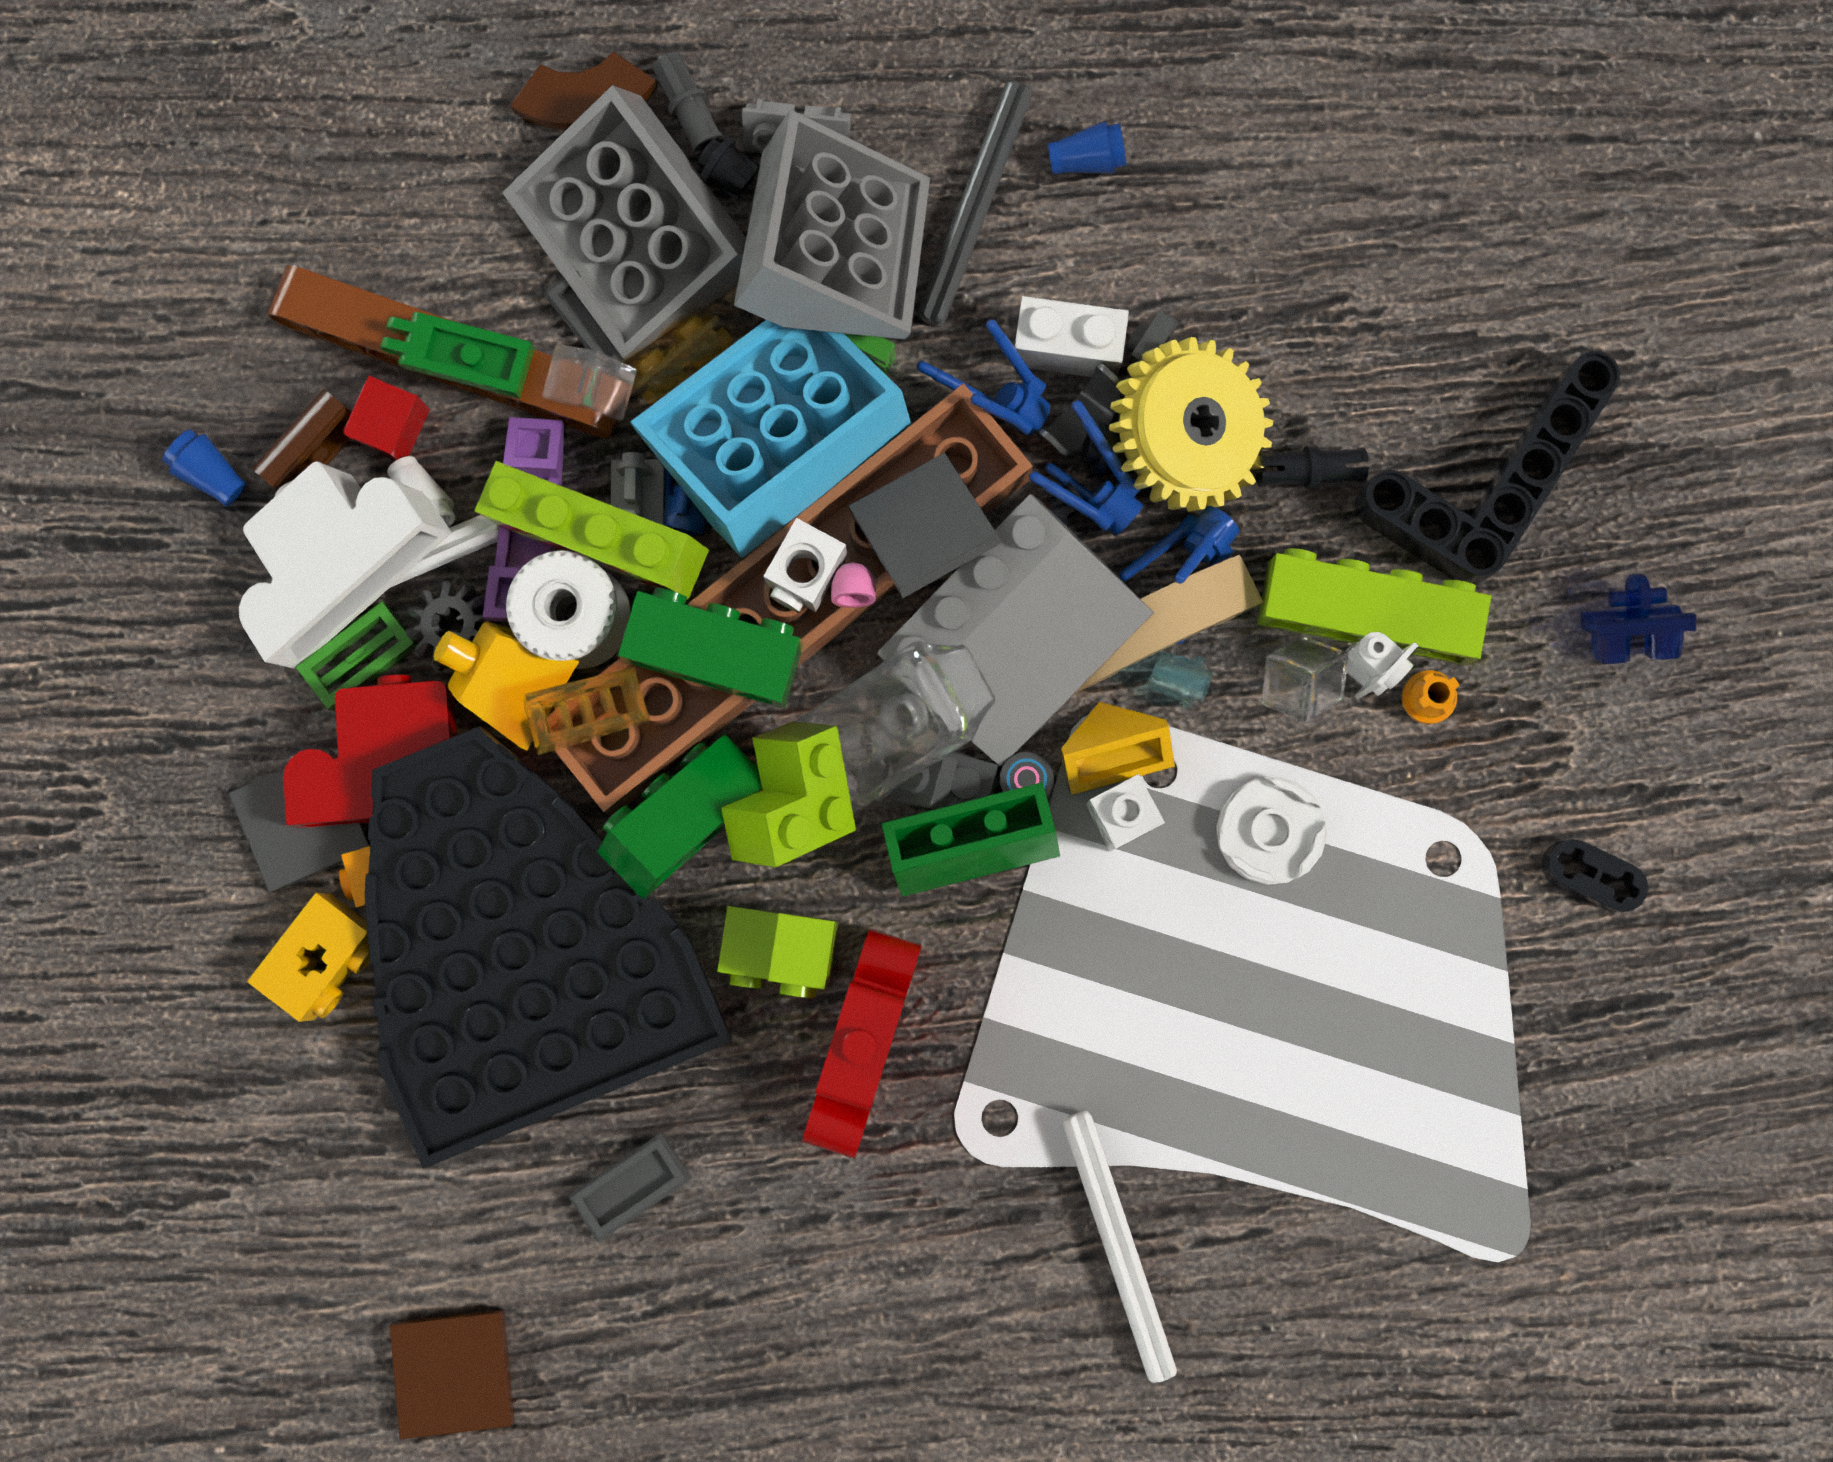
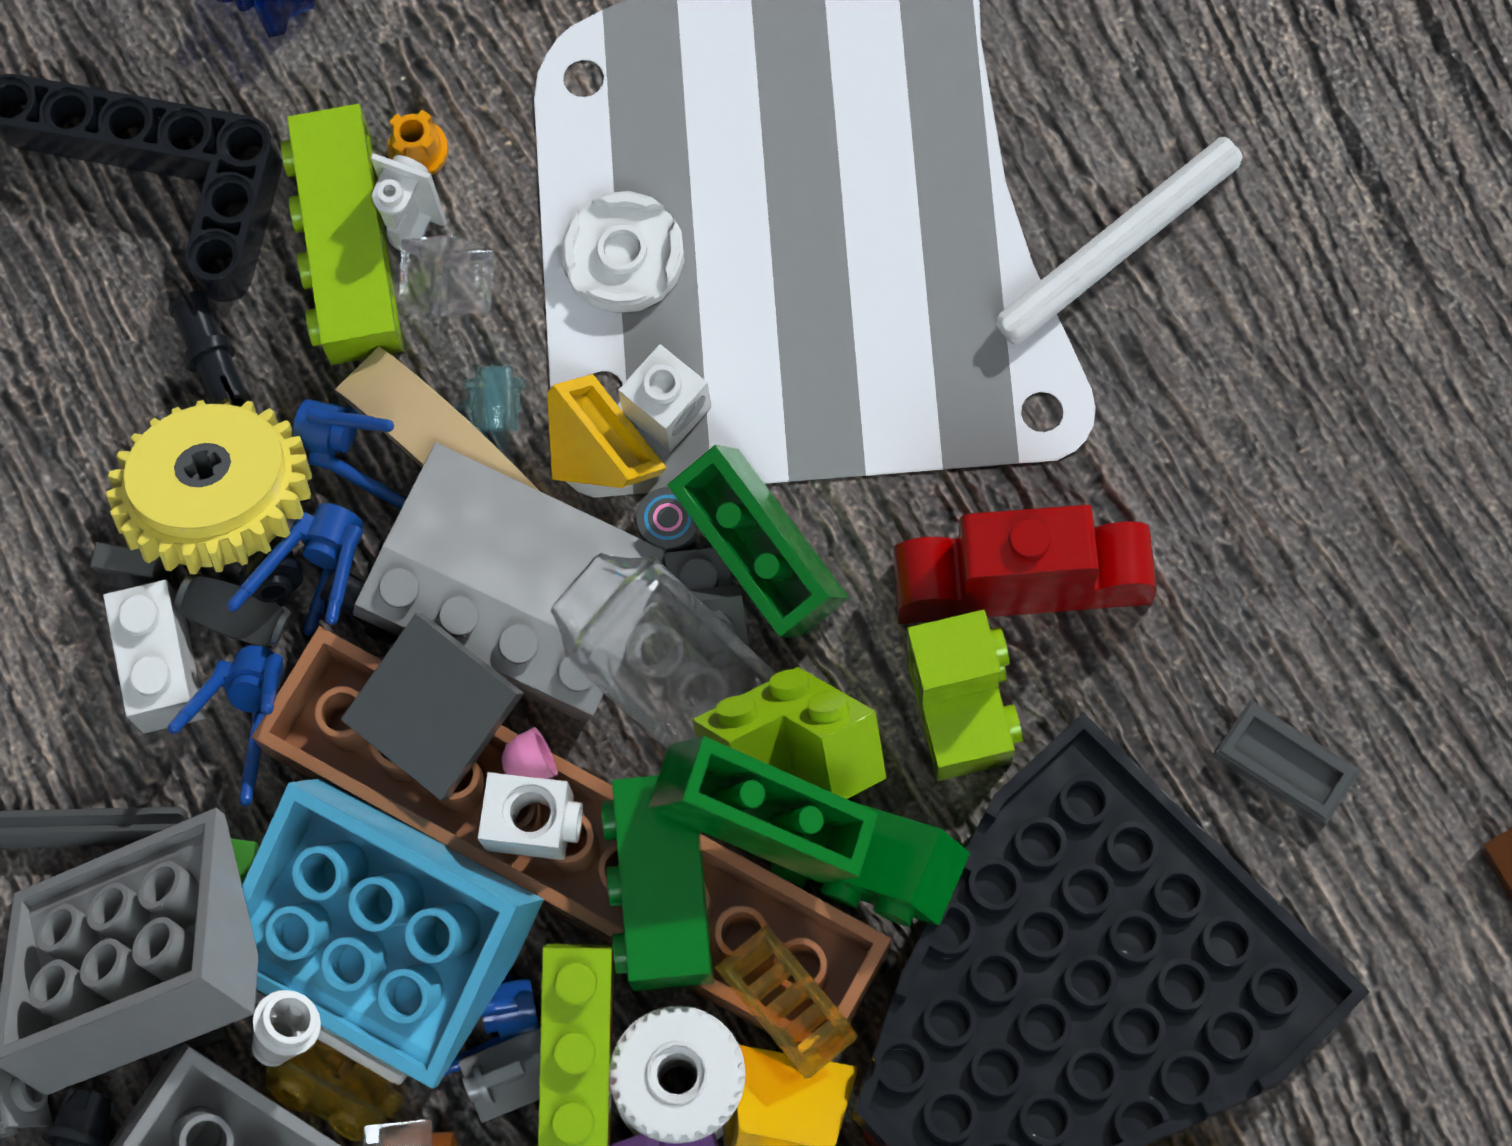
camera: 105 degrees left, 10 degrees down
none -> white cone [252,990,321,1067]
none -> green brick [648,735,879,883]

